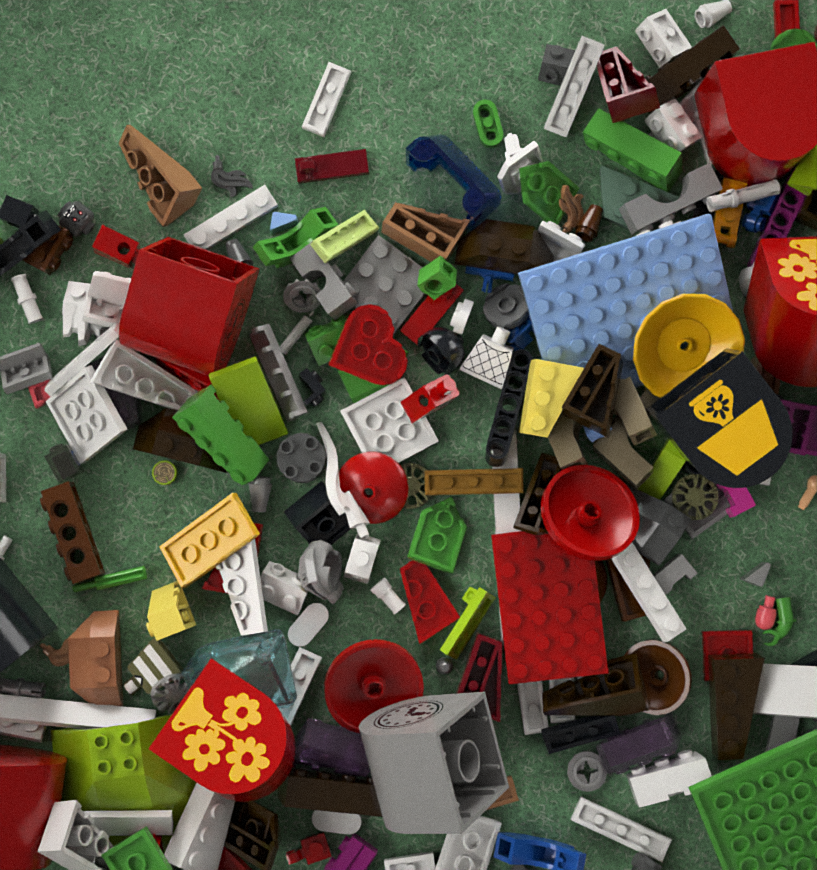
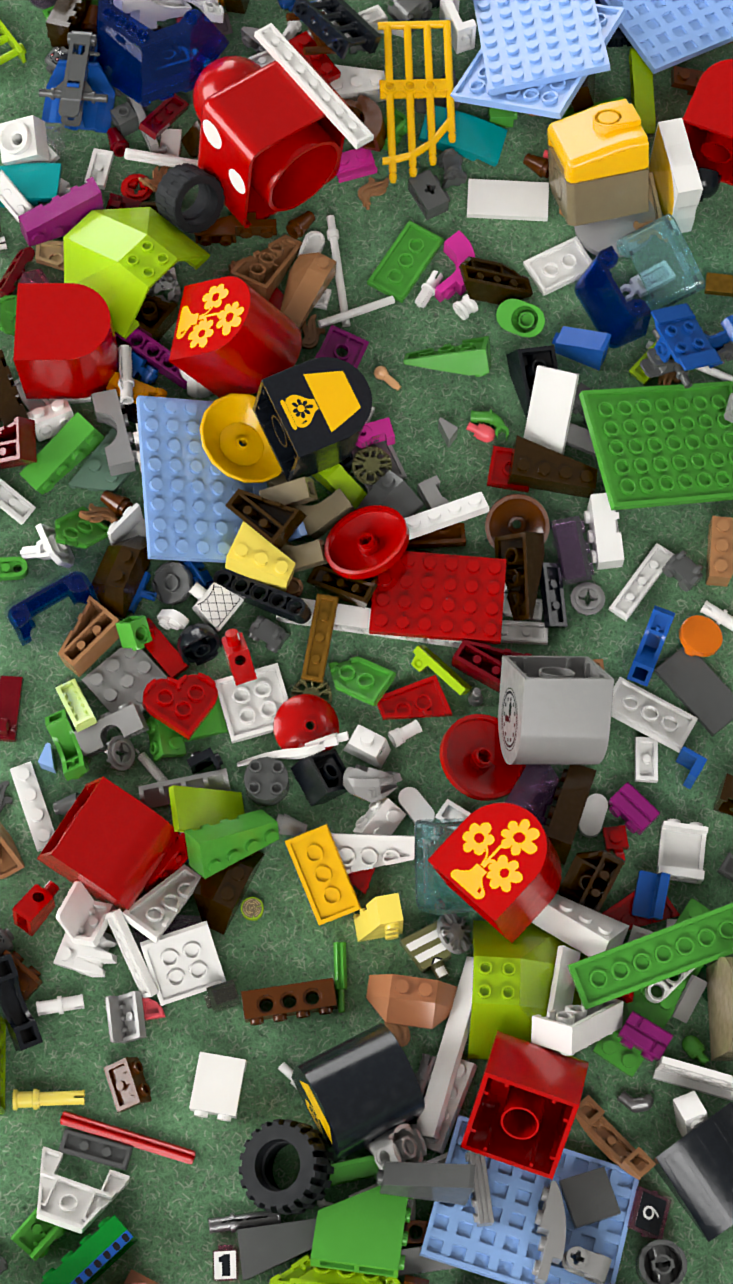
camera: 80 degrees left, 15 degrees down
none -> dark grey piece [247,615,291,653]
none -> medium nougat plate [286,577,303,597]

